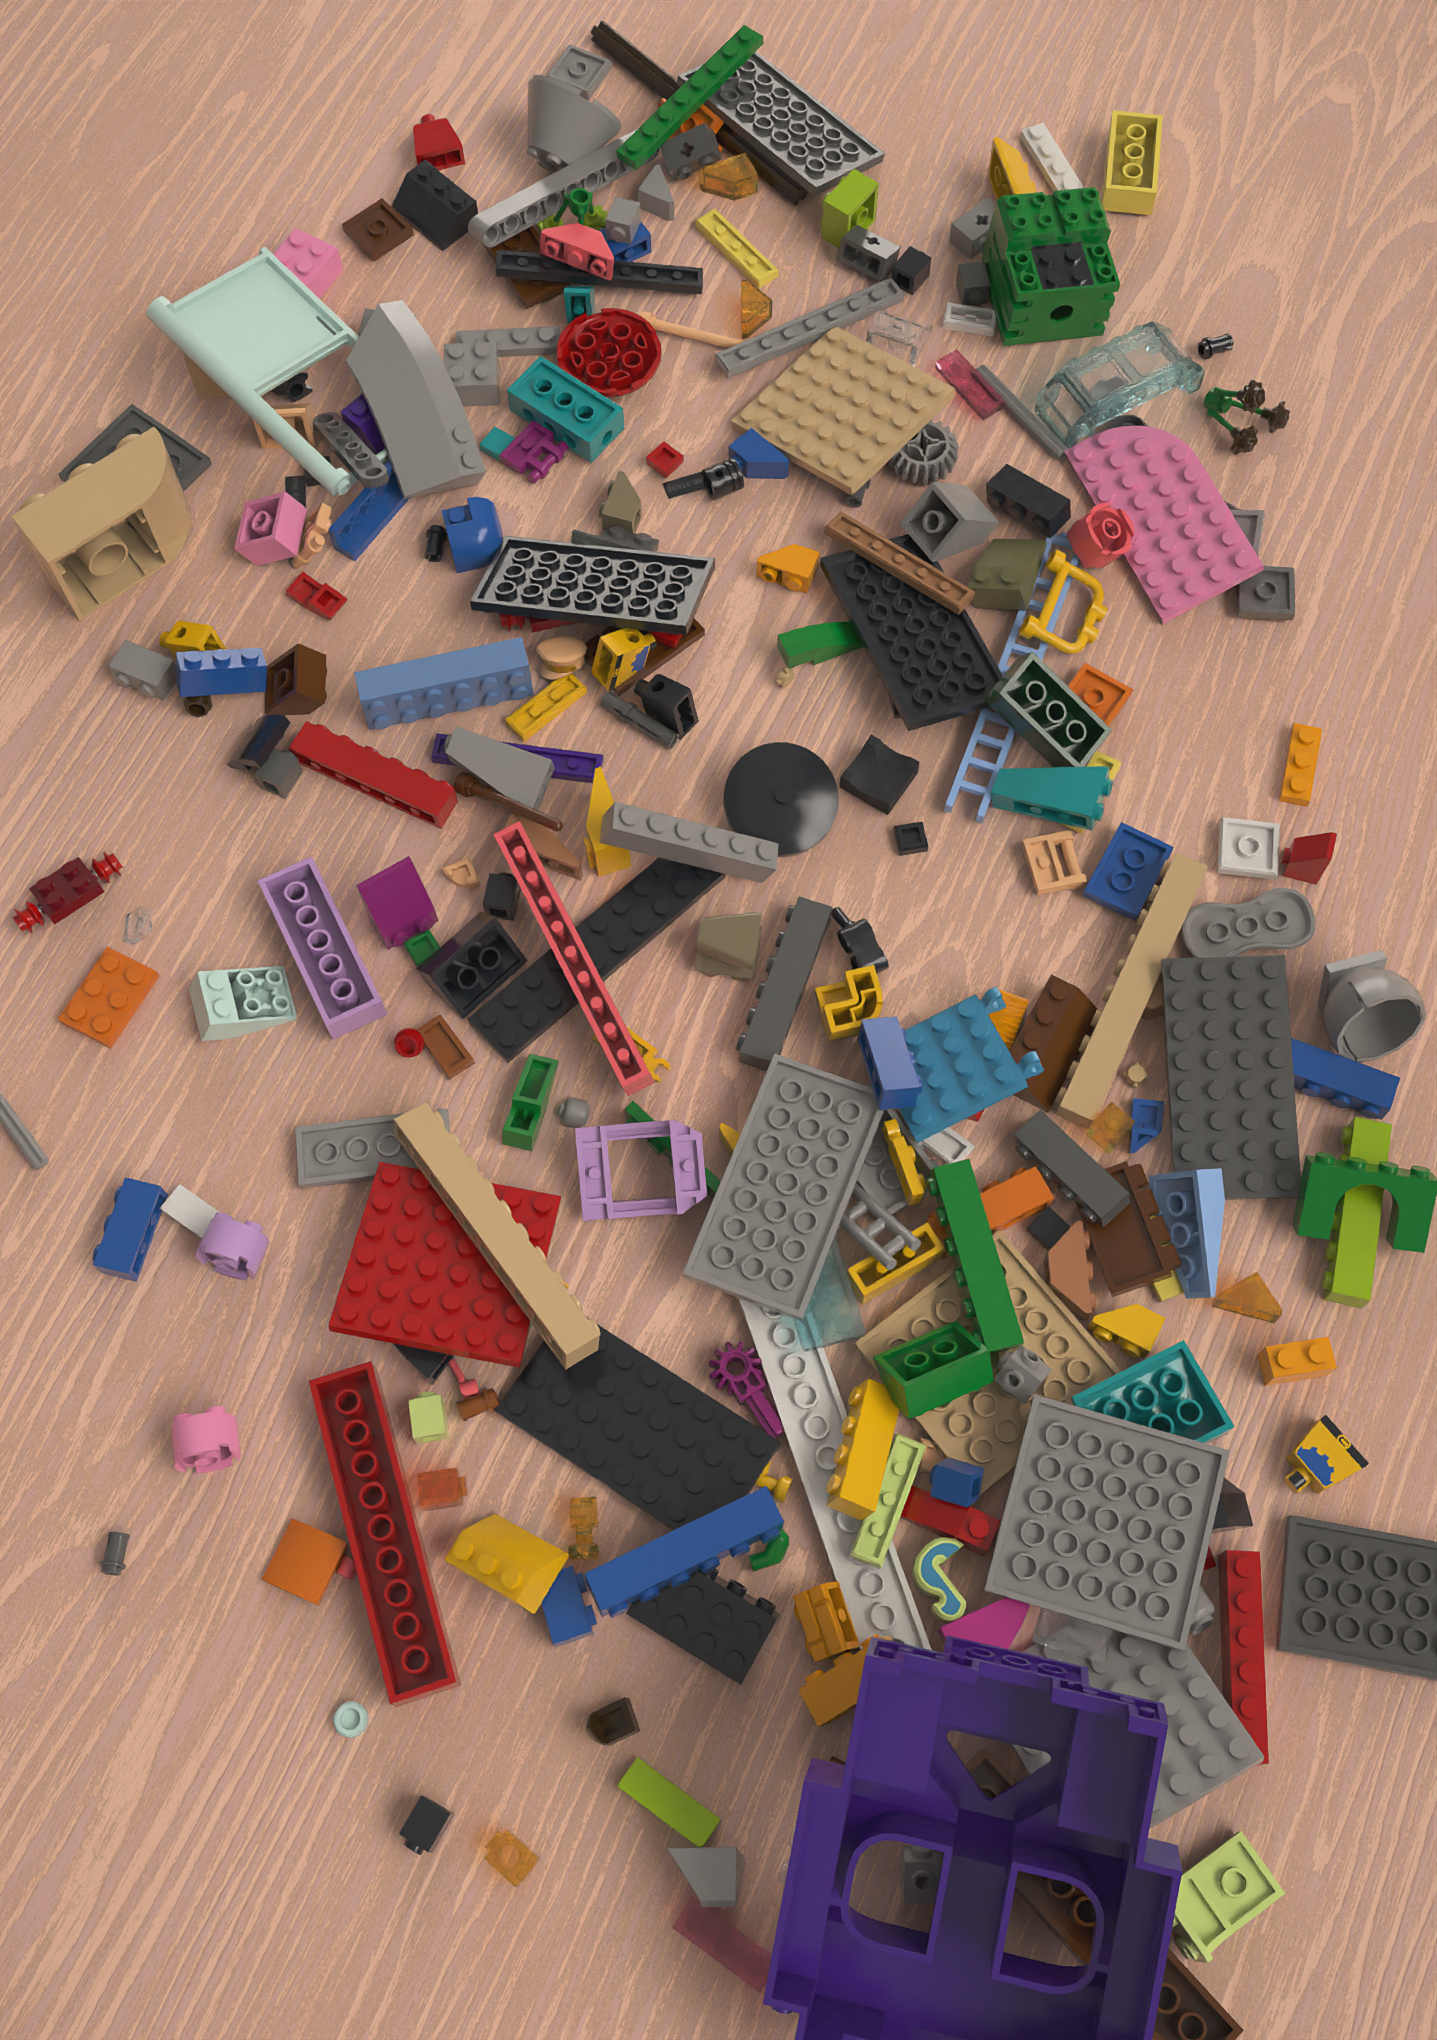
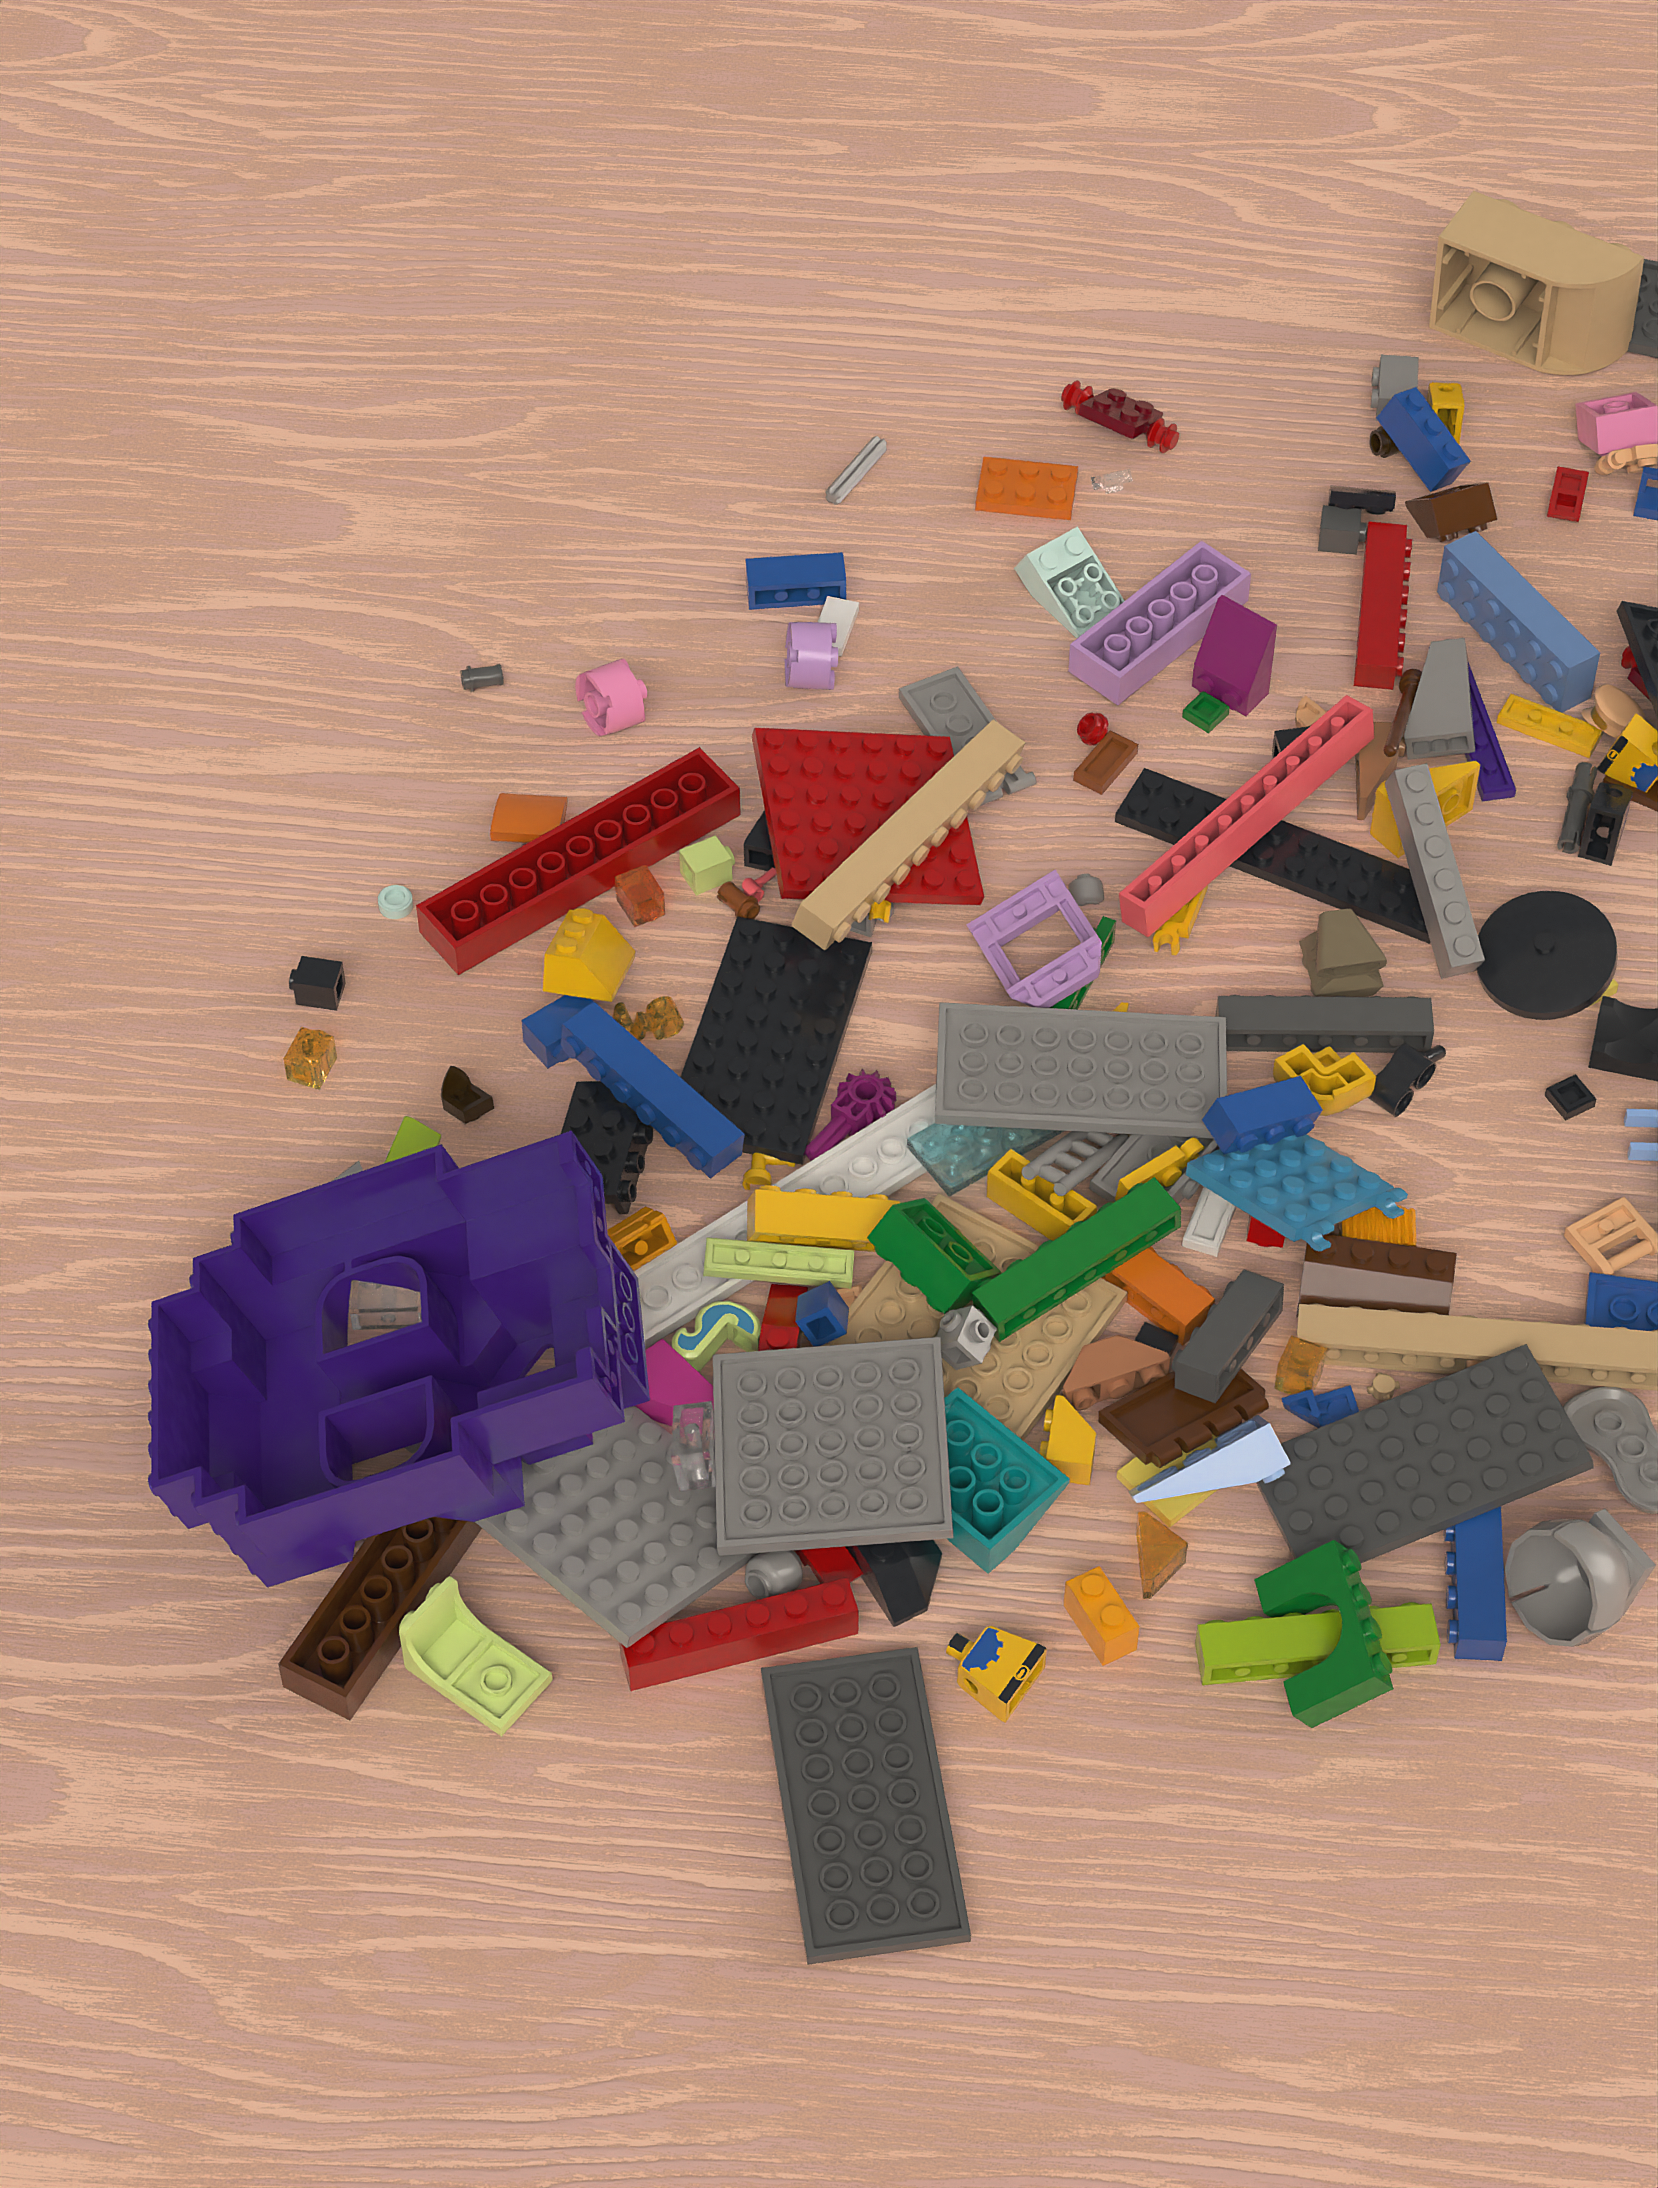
camera: 70 degrees right, 15 degrees down
black slope [416,912,528,1019] -> none
green slope [502,1054,558,1151] -> none
green arm [749,1529,789,1572] -> none

